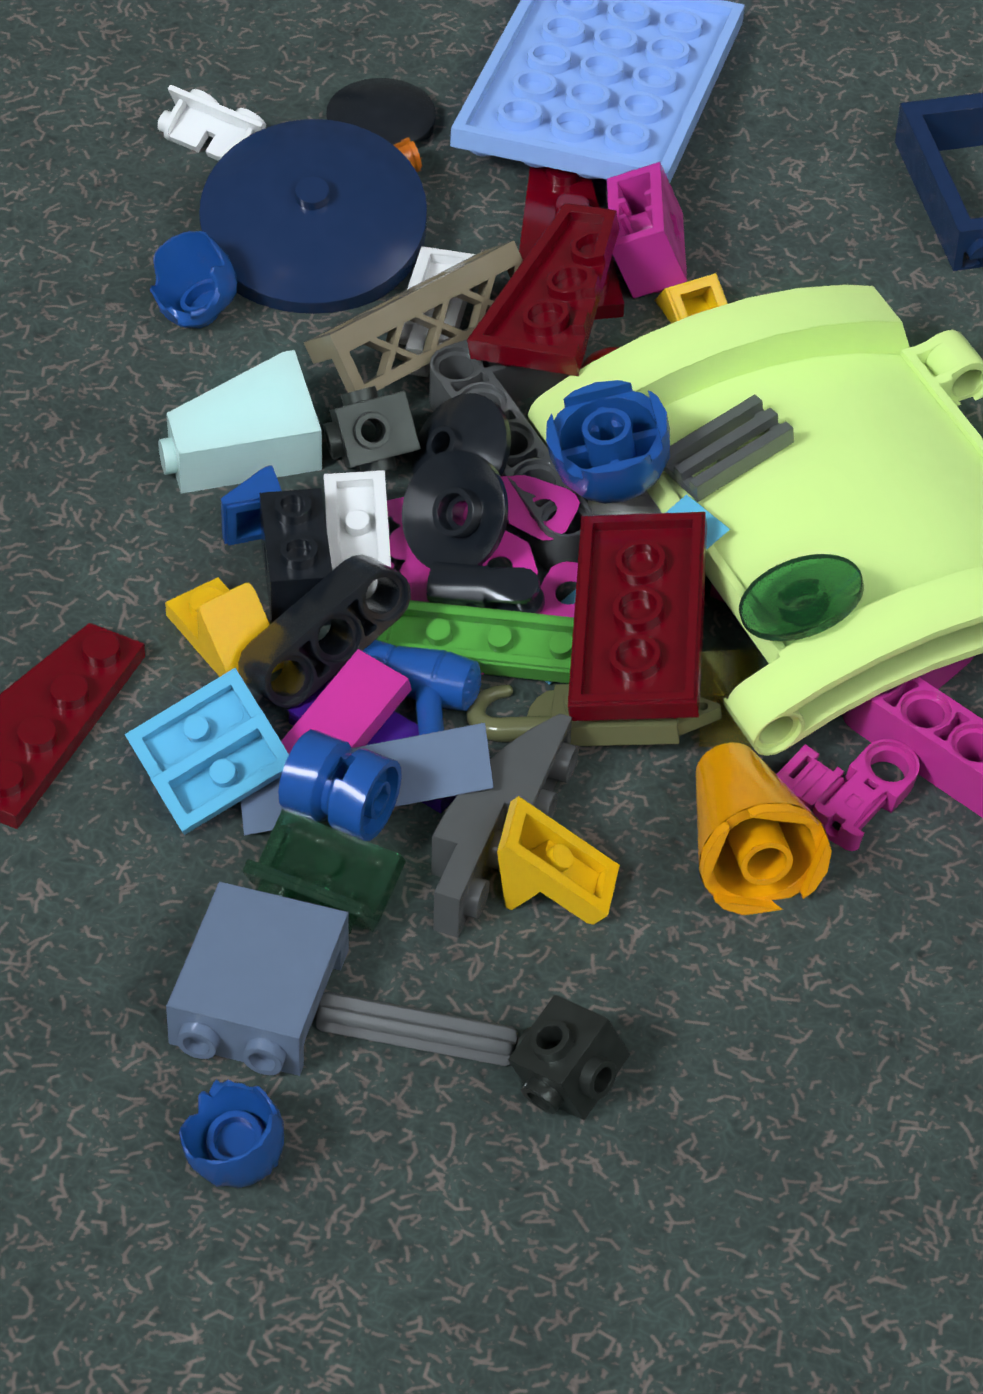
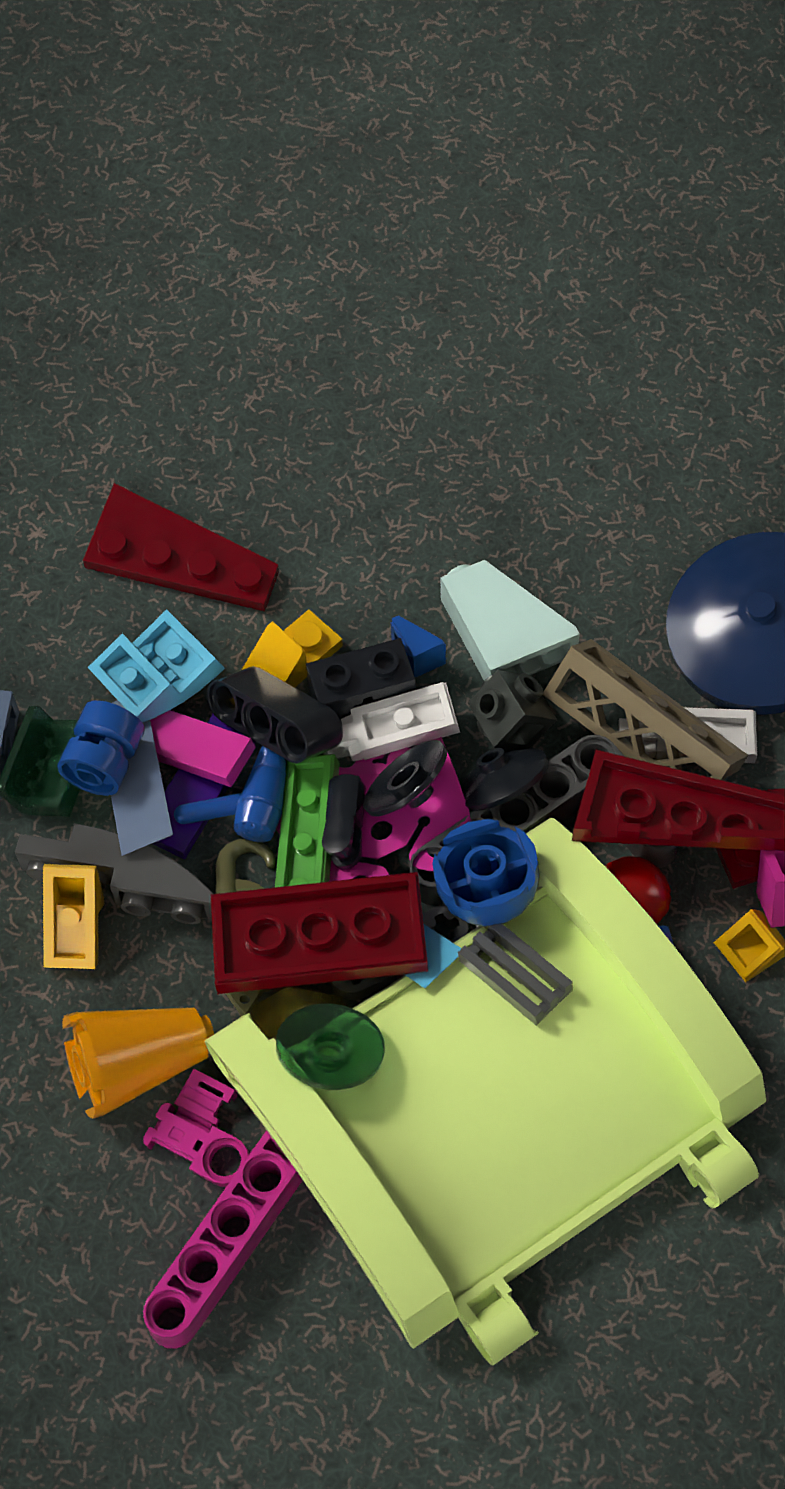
camera: 85 degrees right, 15 degrees up
blue hair [150,231,237,328] -> none

